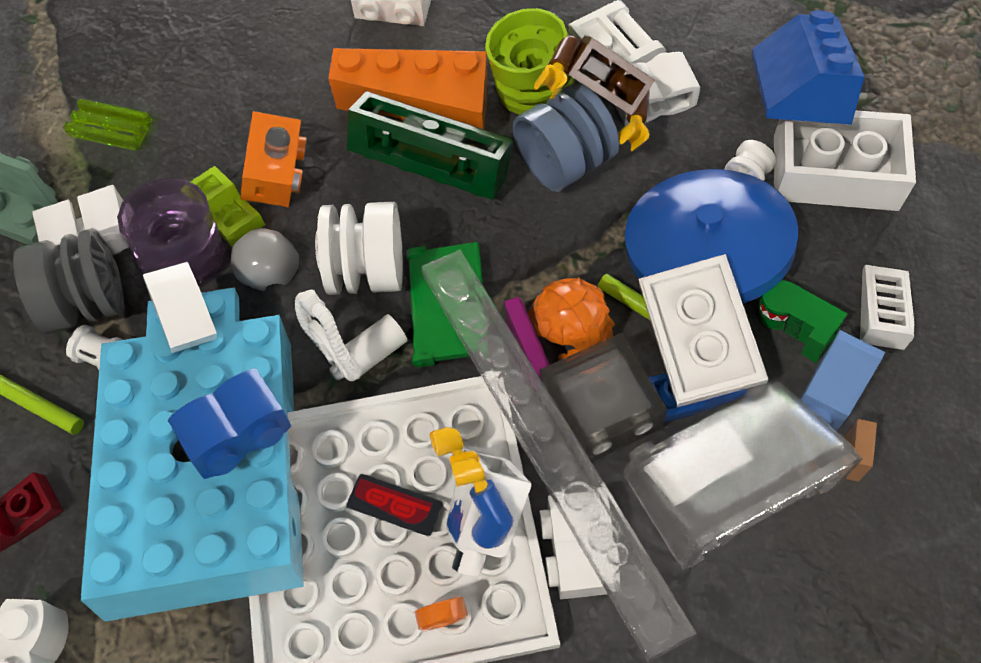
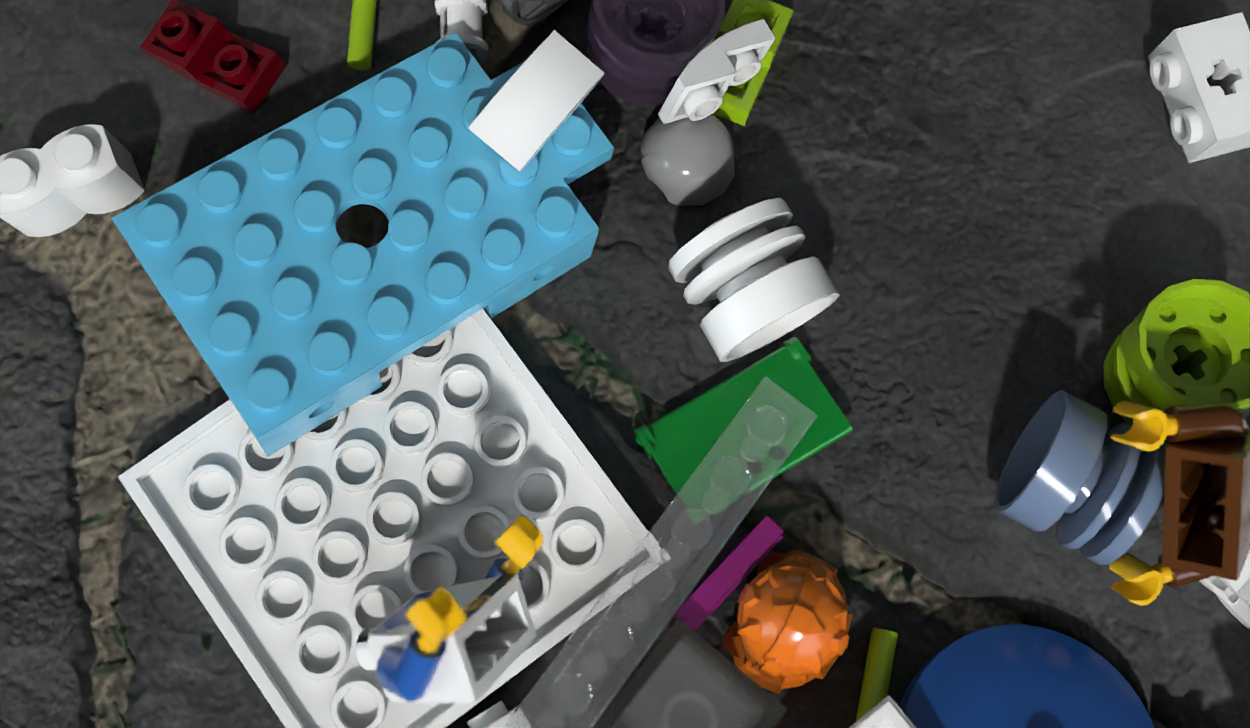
camera: 55 degrees right, 15 degrees up
blue brick [168,368,291,479] -> none
orange piece [240,111,307,207] -> none
white piece [295,290,407,381] -> none
orange wedge [328,48,488,141] -> none
sticker [346,474,443,536] -> none
dark green brick [347,91,513,200] -> none
orange tile [414,597,468,632] -> none
none -> white slope [658,19,776,124]

